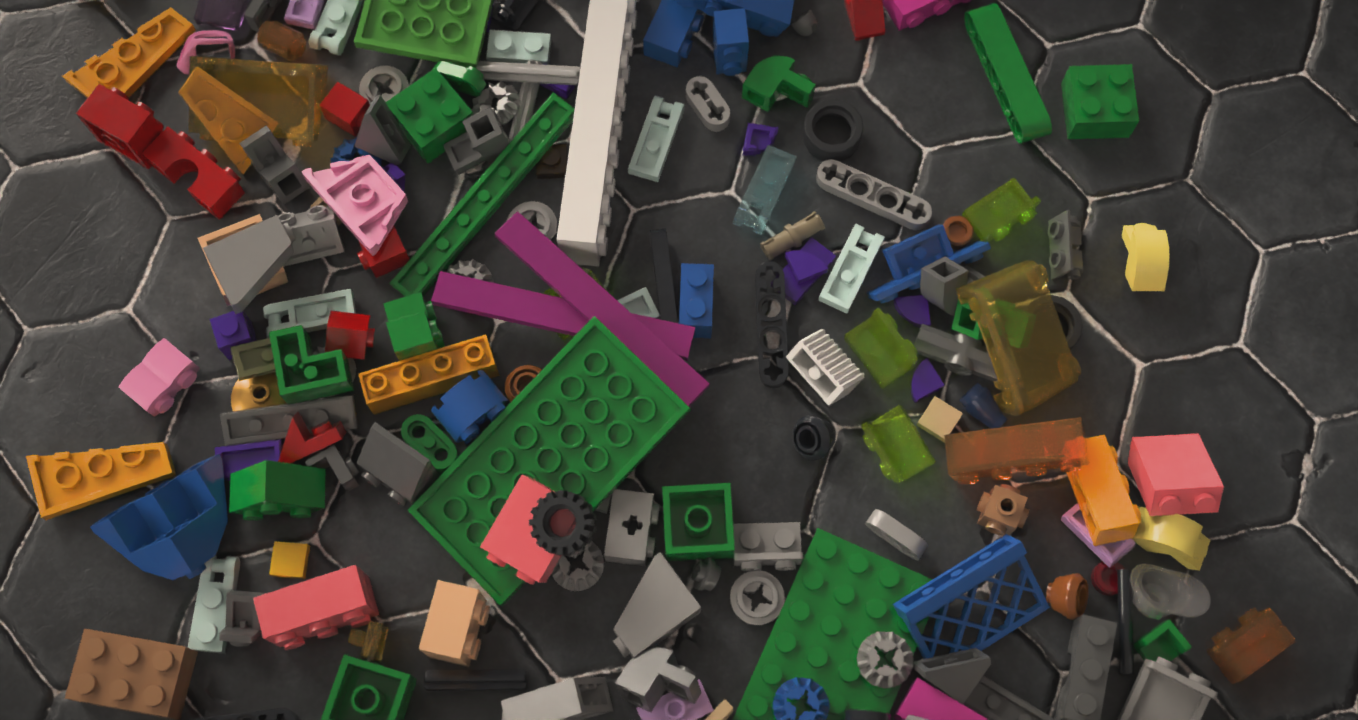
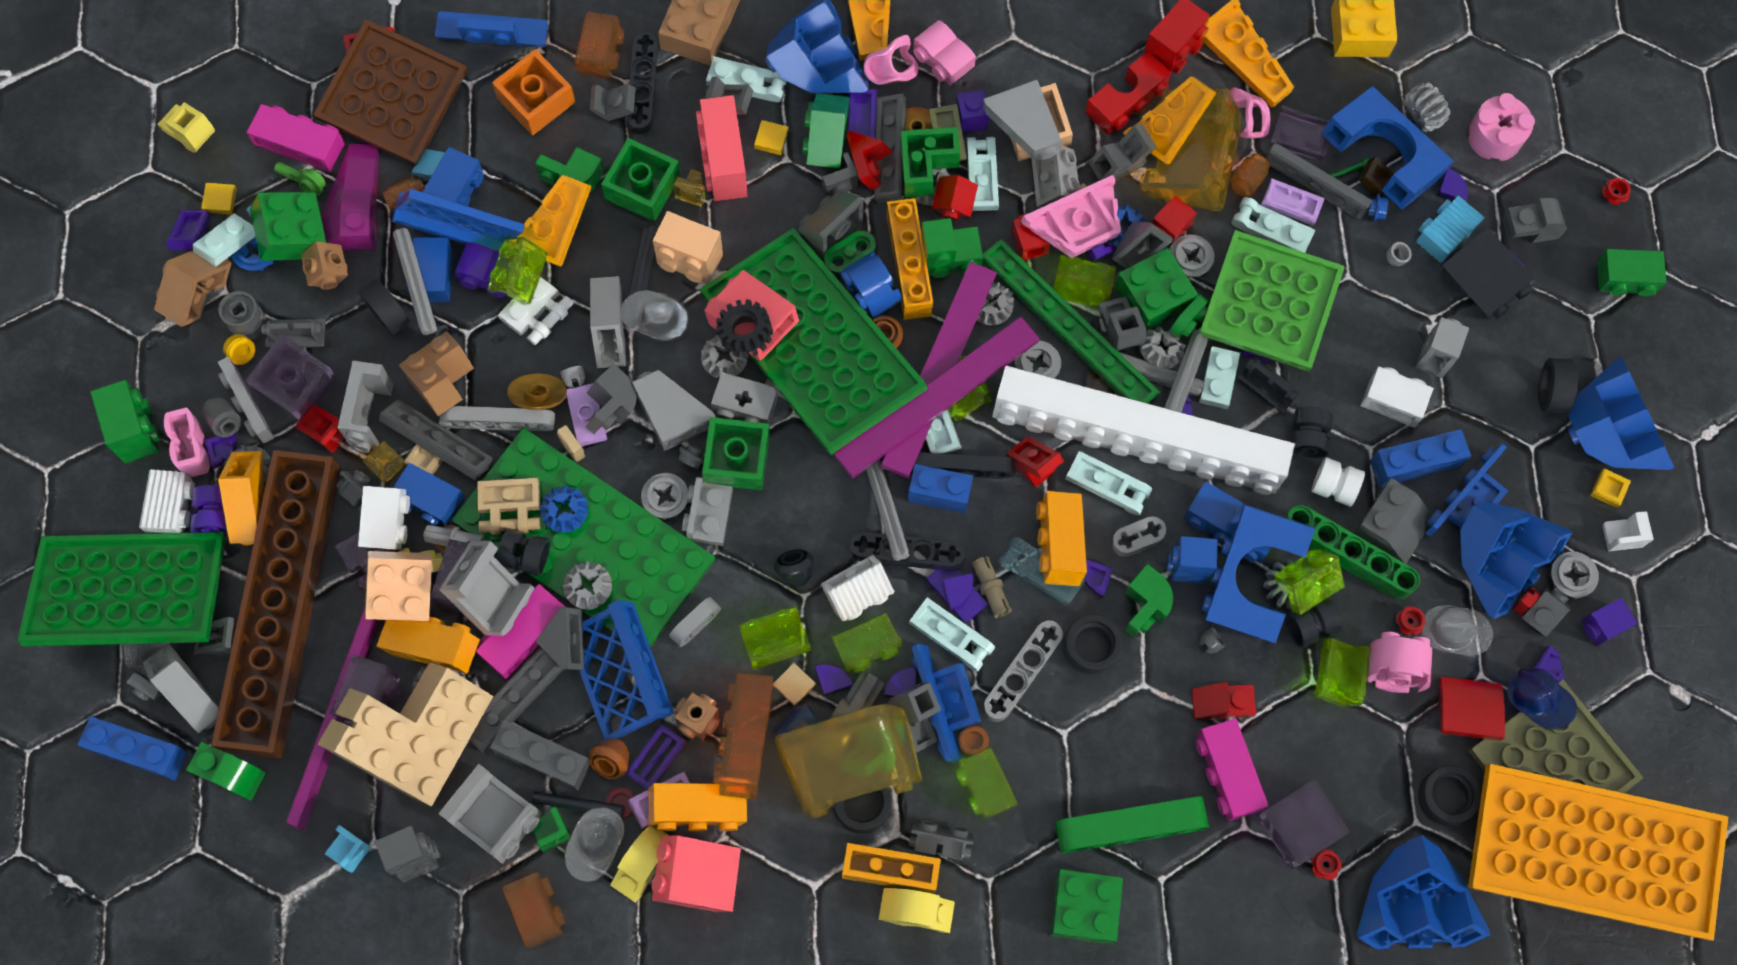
camera: 95 degrees right, 0 degrees up
none -> clear piece [620,290,688,341]
none -> dark purple tile [625,724,687,790]
none -> light orange brick [842,843,941,894]
none -> bright pink piece [864,35,919,85]
none -> light grey axle [866,459,909,561]
none -> red slope [1006,436,1064,487]
none -> light orange brick [1036,491,1087,586]
none -> clear neon green bracket [1053,255,1116,307]

